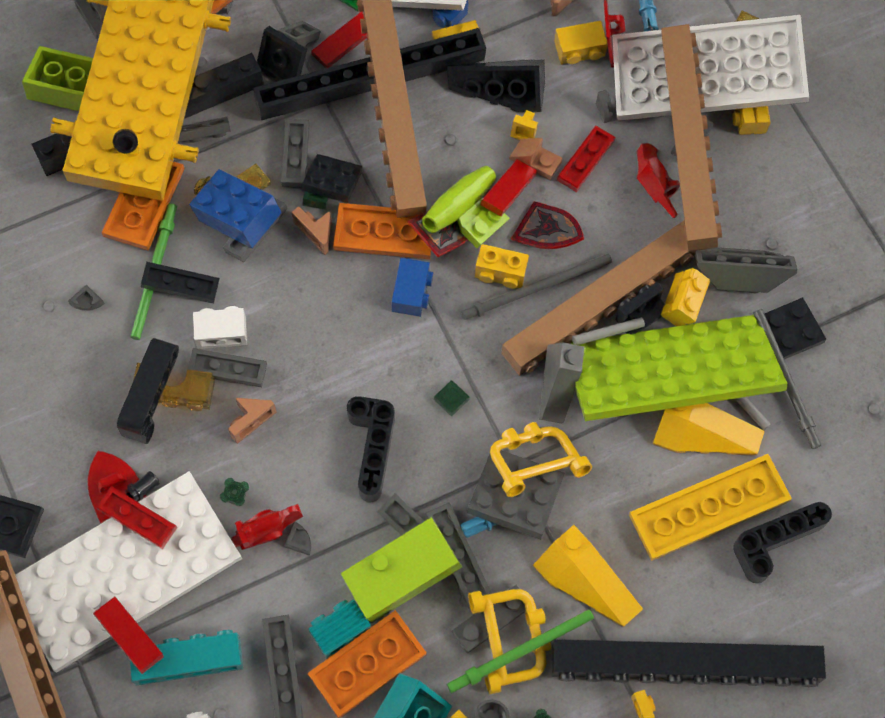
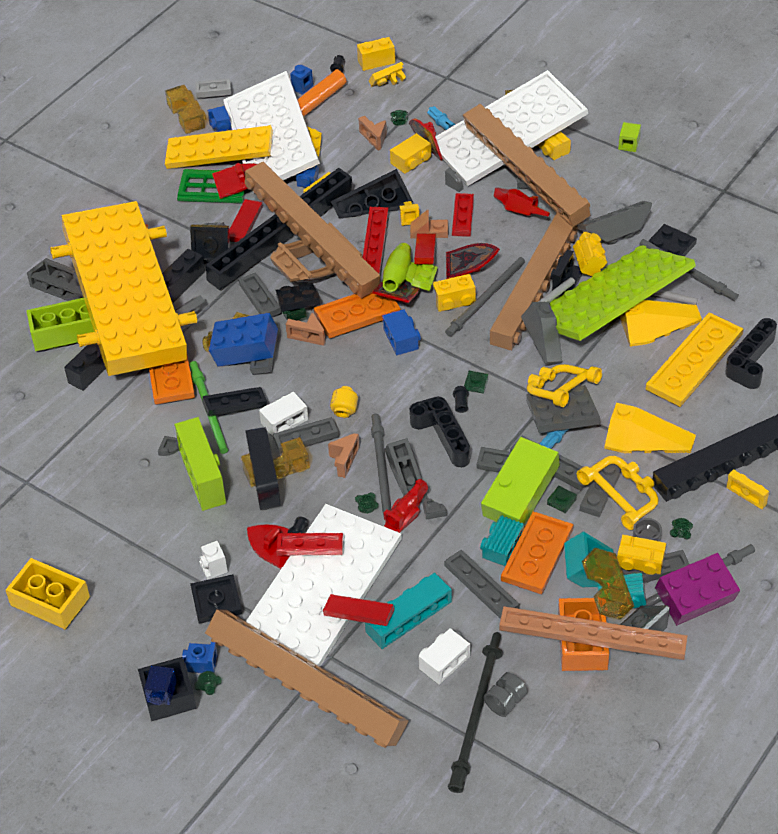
camera: 25 degrees left, 20 degrees down
black plate [113,129,138,154] -> none
bright green bar [447,609,594,694] -> none
none -> lime brick [174,417,226,511]
none -> white brick [199,541,228,580]
none -> medium nougat wedge [270,223,362,283]
none -> yellow head [330,386,358,418]
none -> red plate [362,207,389,275]
none -> dark grey bar [371,413,391,515]
none -> dark grey slope [384,438,428,498]
none -> black pin [453,386,469,413]
none -> clear green plate [547,485,577,514]
none -> lime brick [618,122,641,152]

